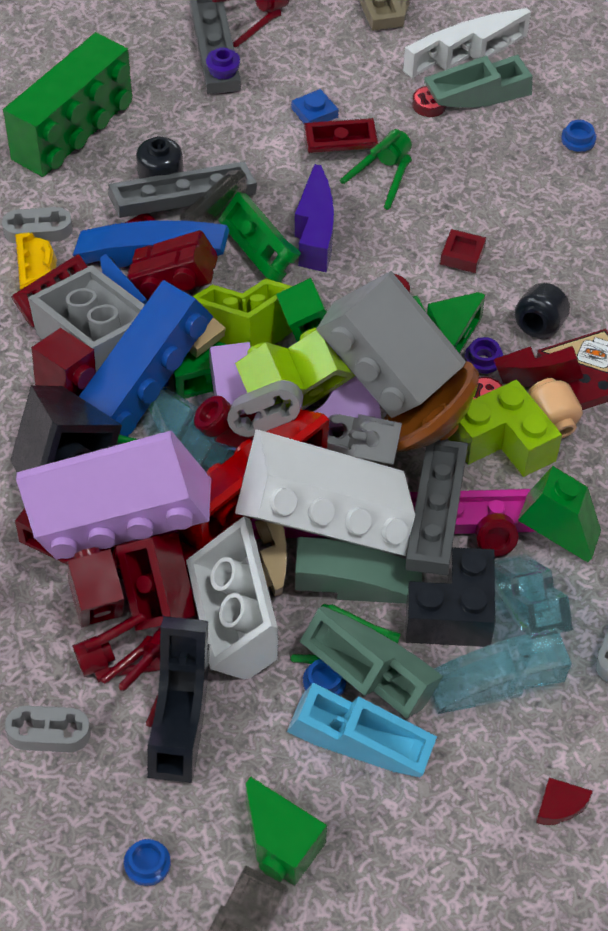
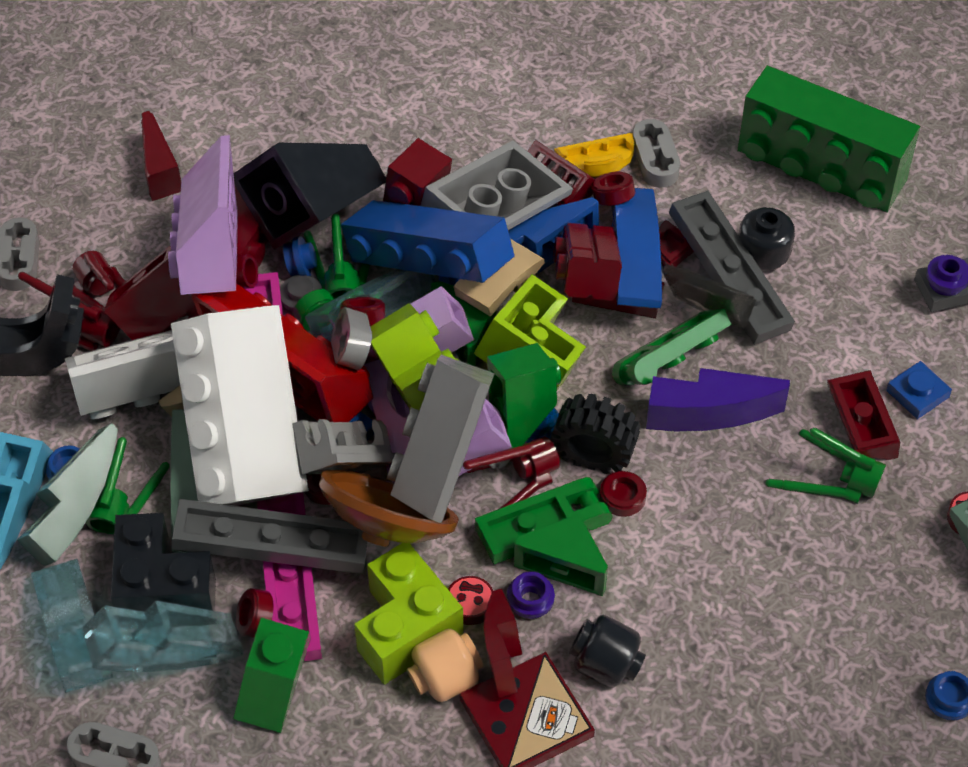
camera: 85 degrees right, 0 degrees up
dark red brick [68,547,124,628] -> none
dark red plate [440,229,486,273] -> none
none -> black tyre [551,394,640,474]
none -> dark red tile [592,171,636,206]

